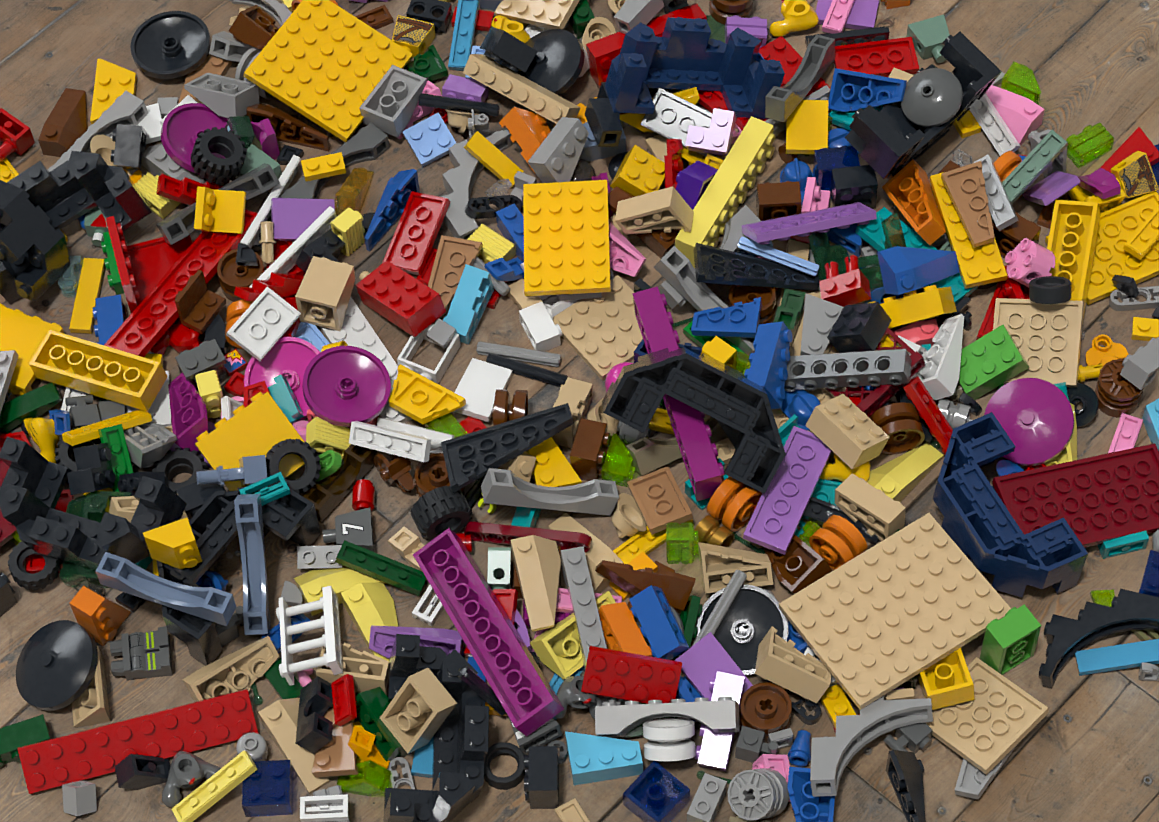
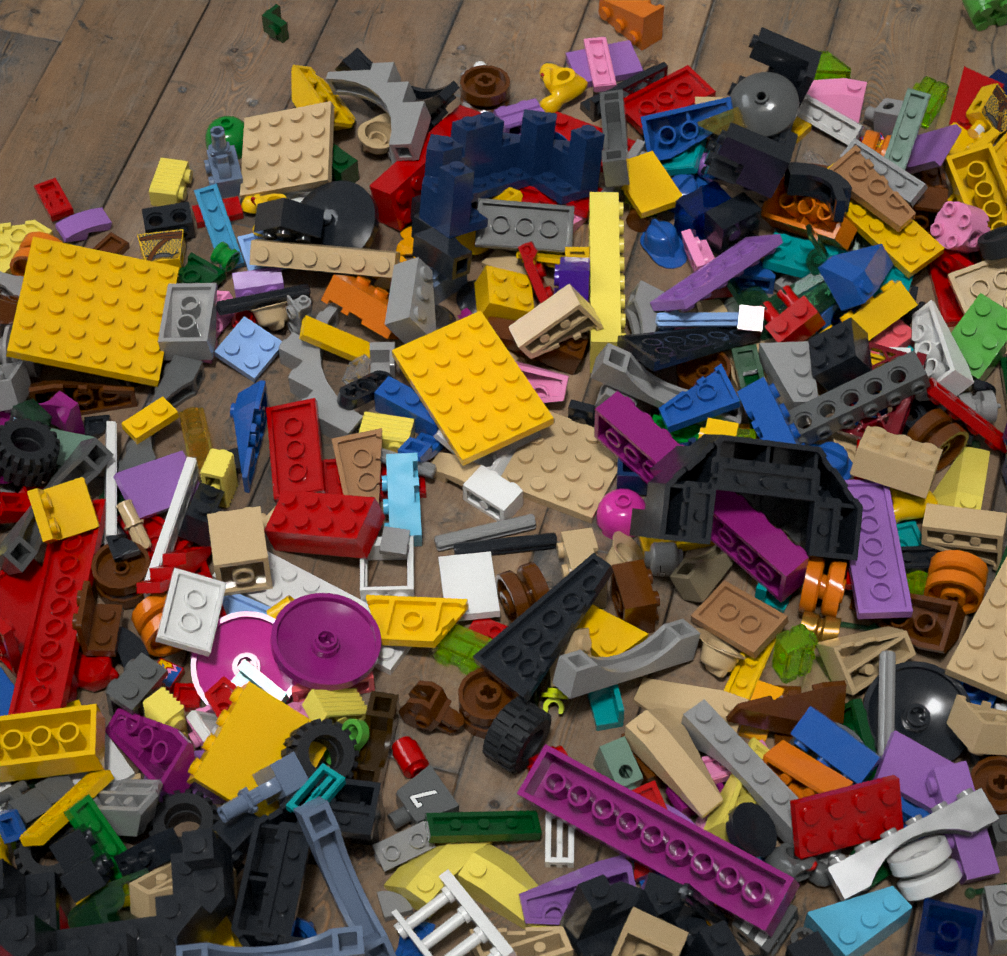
camera: 30 degrees left, 5 degrees down
yellow slope [143,517,202,569] -> none
white fence [349,417,455,462] -> none
tan slope [388,527,425,572] -> none
dark red beam [464,522,592,552] -> none
tan piece [582,17,616,51] -> none
clear neon green slope [601,433,636,487] -> none
brick [685,108,736,157] -> none
reddish brown brick [756,181,802,221] -> none
sand green torso [906,14,950,63] -> none
magenta slope [1077,168,1121,199] -> none
none -> green wheel [210,241,241,272]
none -> clear yellow tile [697,107,746,135]
none -> black tile [726,802,777,860]
none -> tile [737,305,765,333]
none -> black arch [783,162,852,222]

